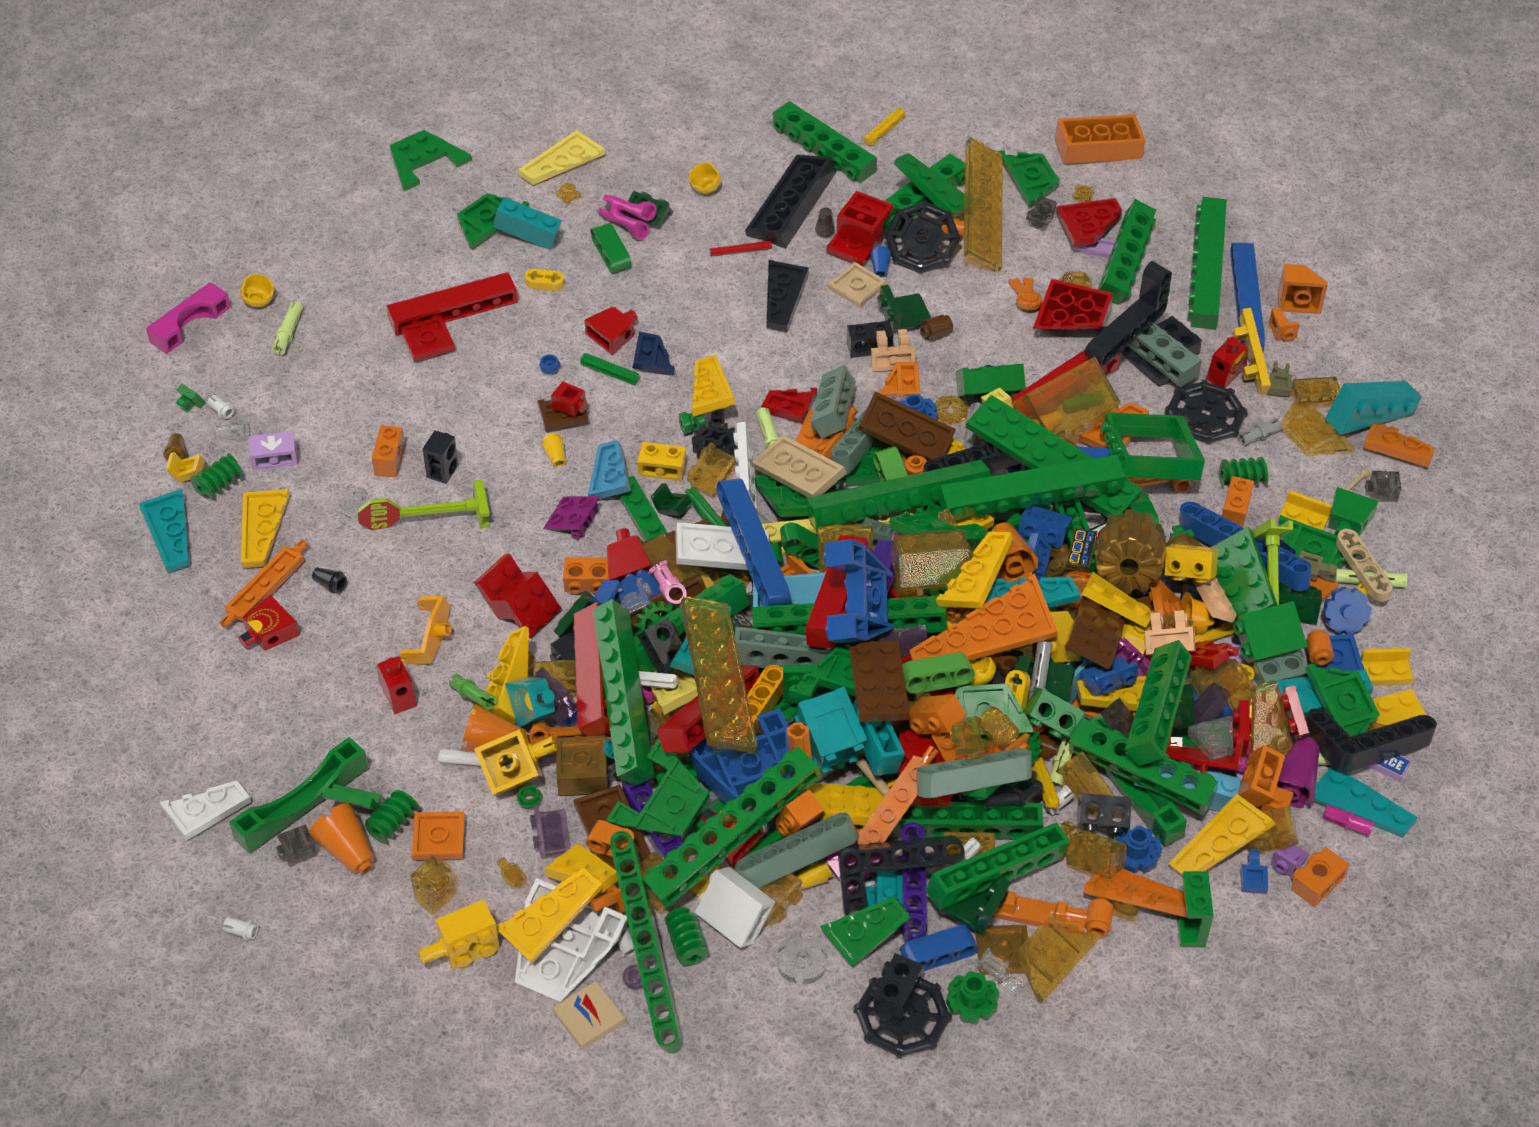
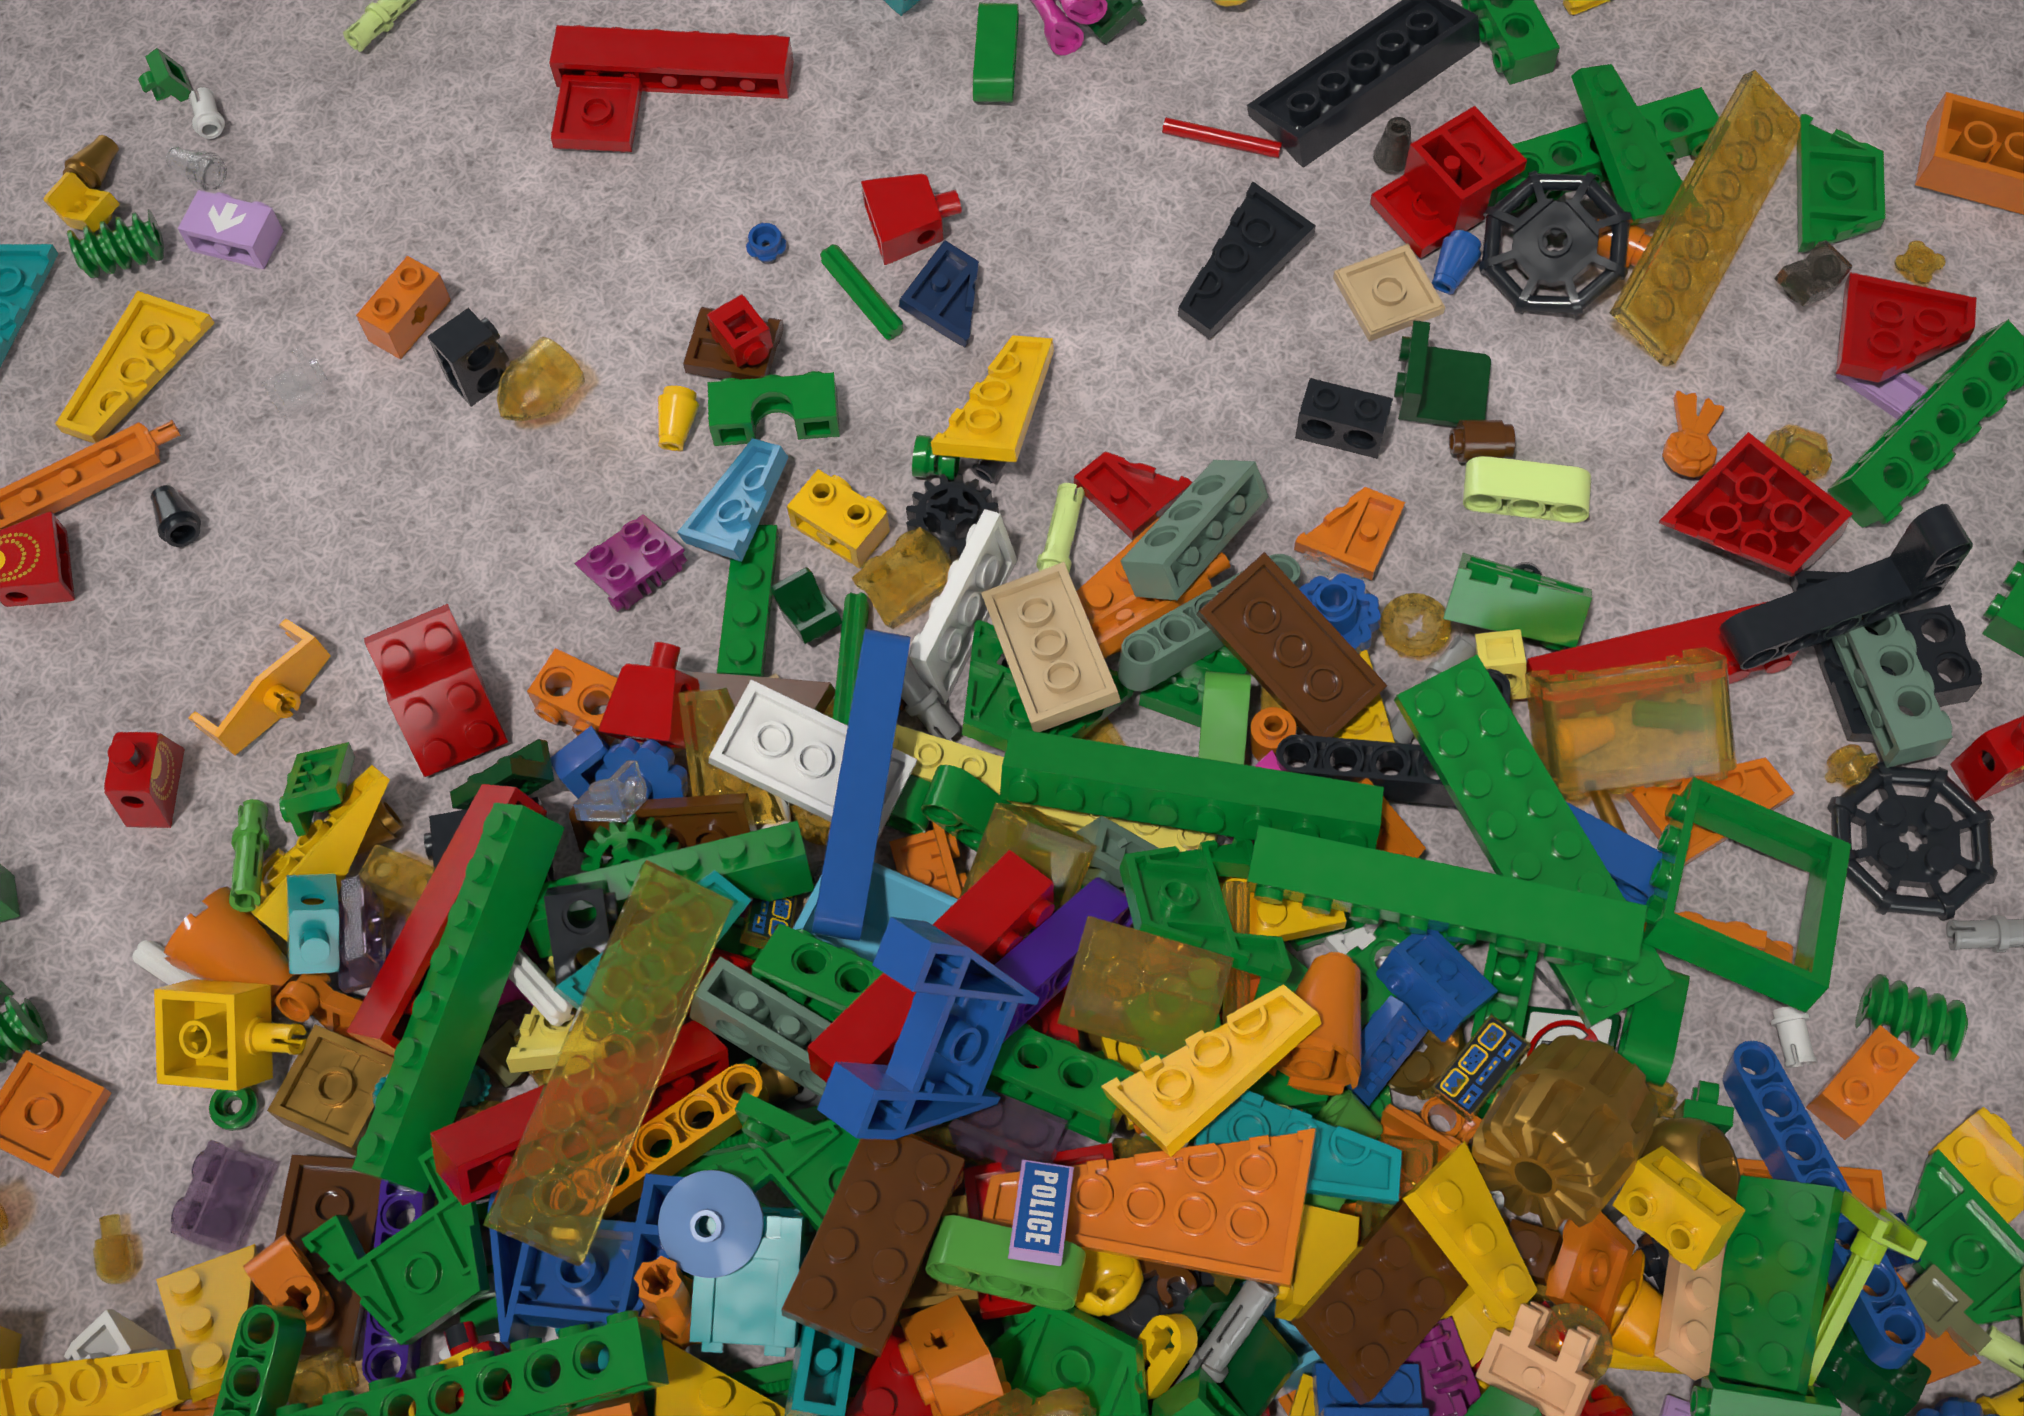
camera: 30 degrees right, 15 degrees up
lime piece [358,479,489,530] -> none
yellow beam [524,269,564,291] -> none
bright pink connector [649,560,686,606] -> none
light nougat plate [871,329,915,372] -> none
none -> green bracket [279,742,355,837]
none -> clear yellow helmet [497,337,585,422]
none -> medium blue dish [658,1170,764,1278]
none -> green arch [707,371,840,446]
none -> tile [1008,1159,1074,1266]
none -> yellowish green beam [1463,456,1591,523]
none -> white pin [1770,1006,1817,1068]
none -> clear yellow plate [1825,744,1879,786]

